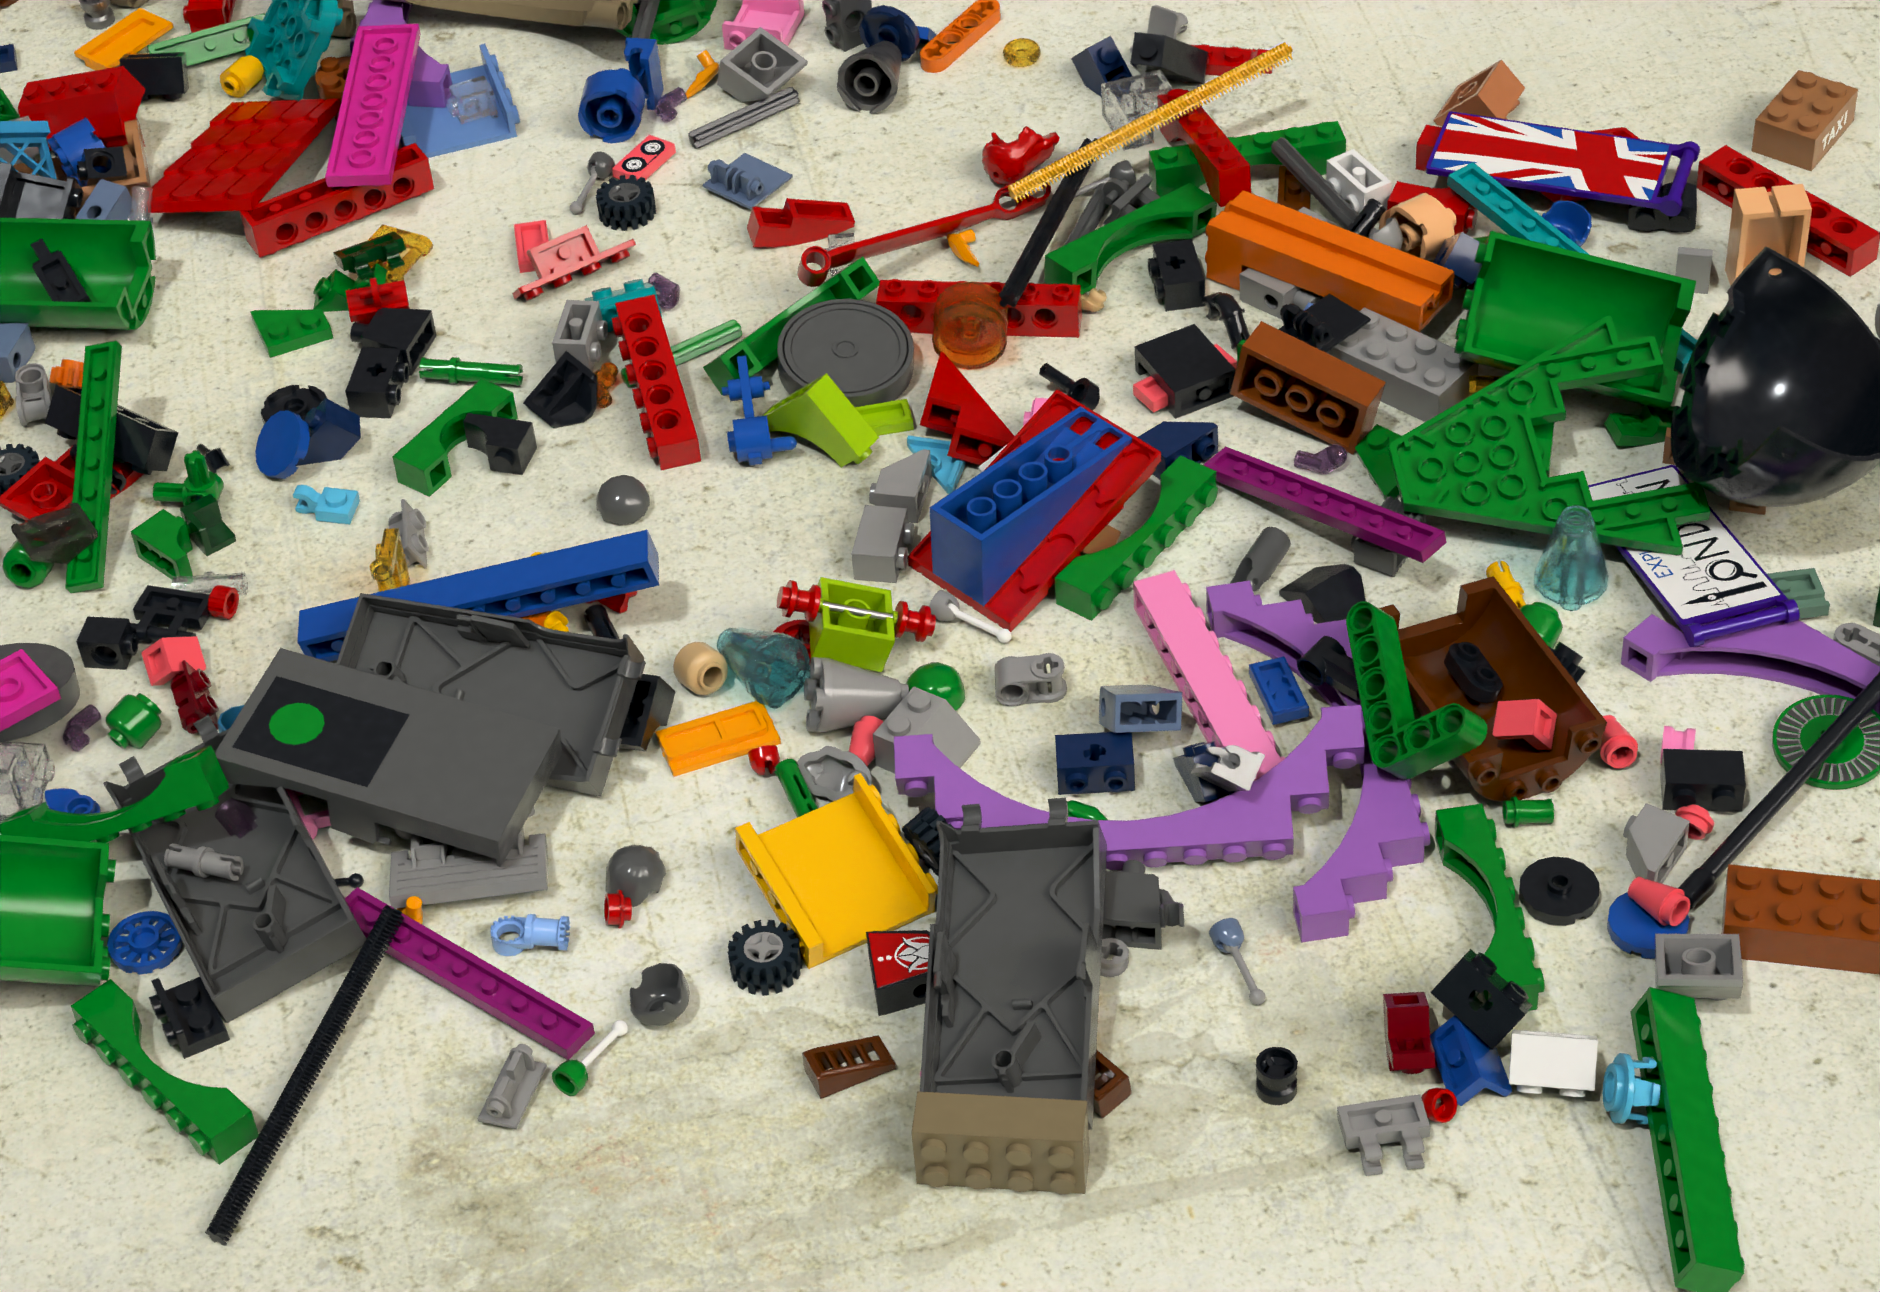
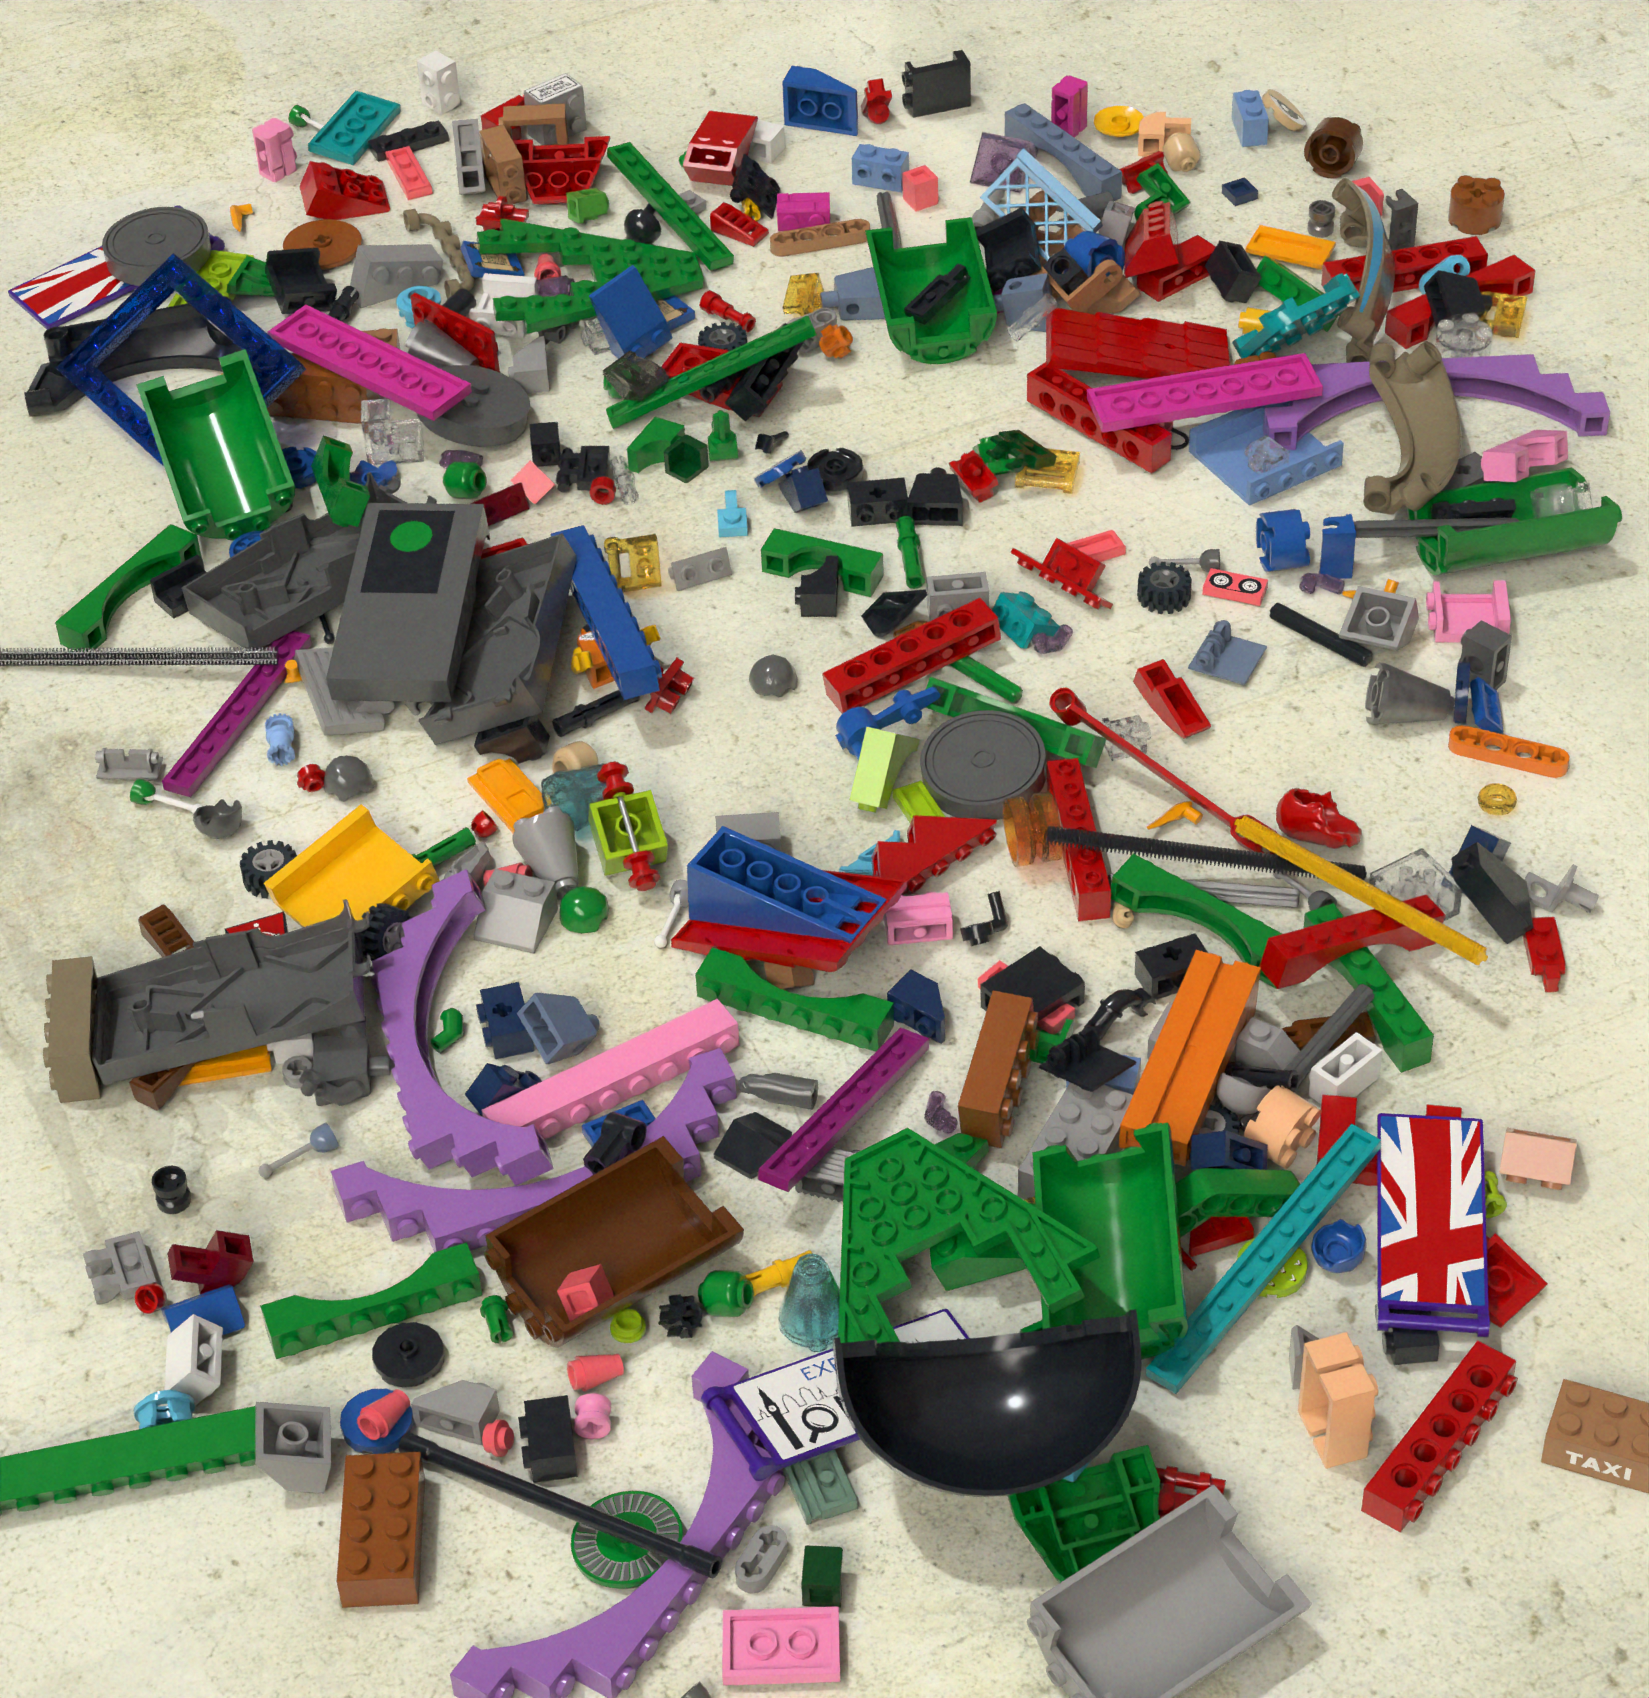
camera: 75 degrees right, 0 degrees up
light grey pin [164,843,244,881] -> none
green wing [250,309,333,358] -> none
light grey slope [869,449,932,523] -> none
light grey piece [994,653,1067,706] -> none
dark grey hips [1103,173,1160,225] -> none
hinge [1191,745,1265,792] -> none
green beam [1346,601,1487,780] -> none
black brick [1430,949,1533,1050] -> none
black plate [1444,642,1503,703] -> none

